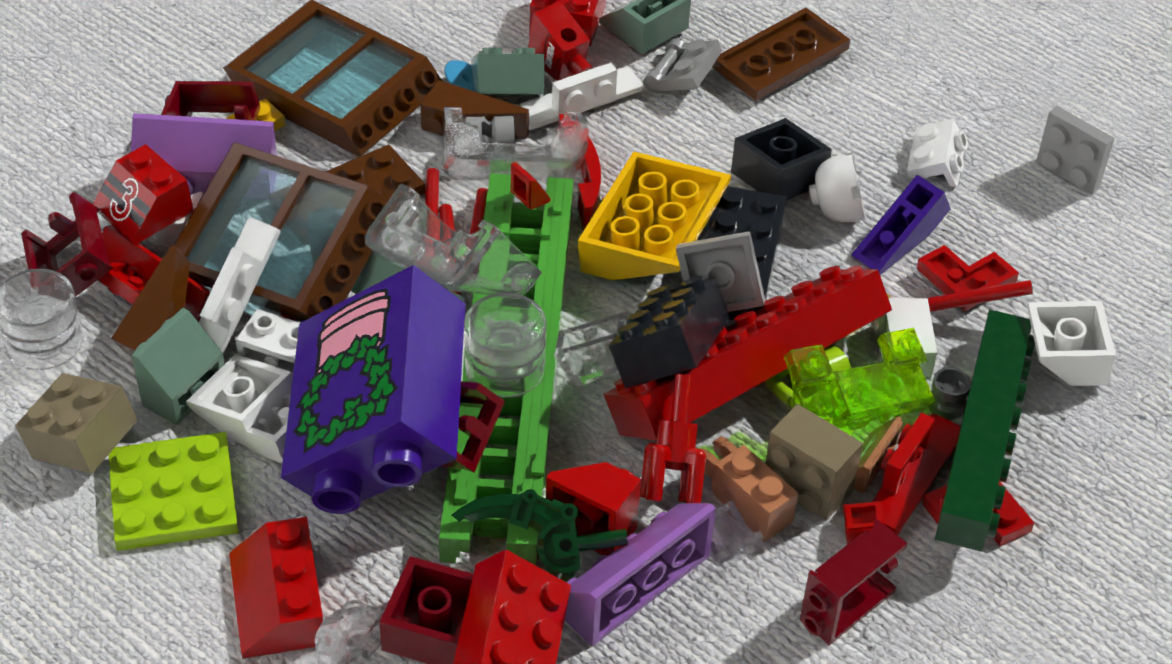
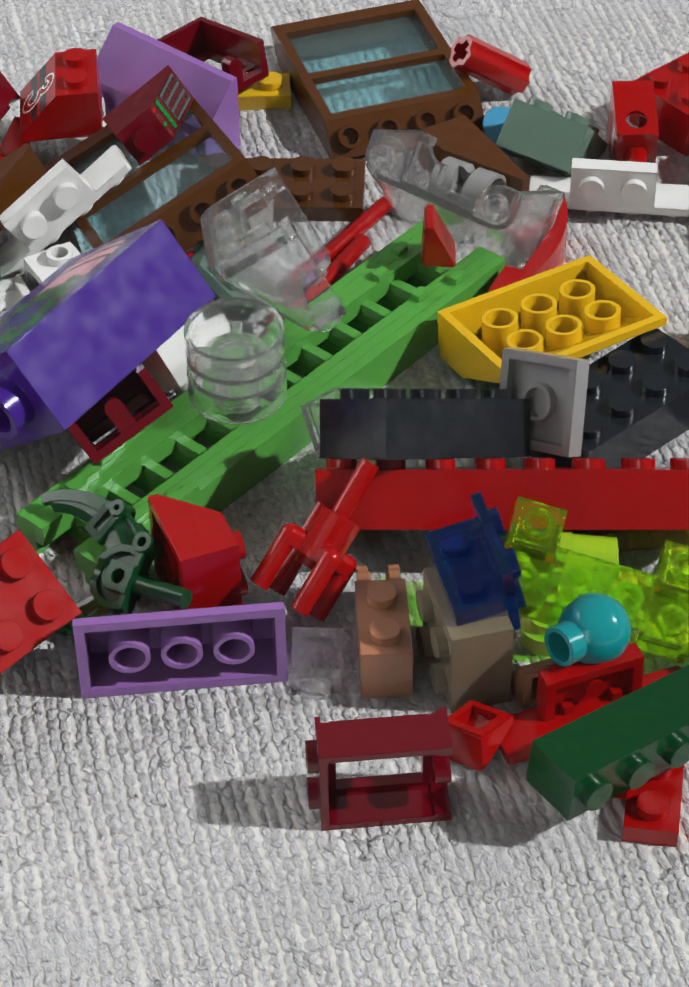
camera: 40 degrees right, 5 degrees down
none -> dark red slope [102,65,194,166]
none -> clear blue bracket [424,492,526,631]
none -> red axle [449,34,532,96]
none -> teal piece [544,593,631,667]

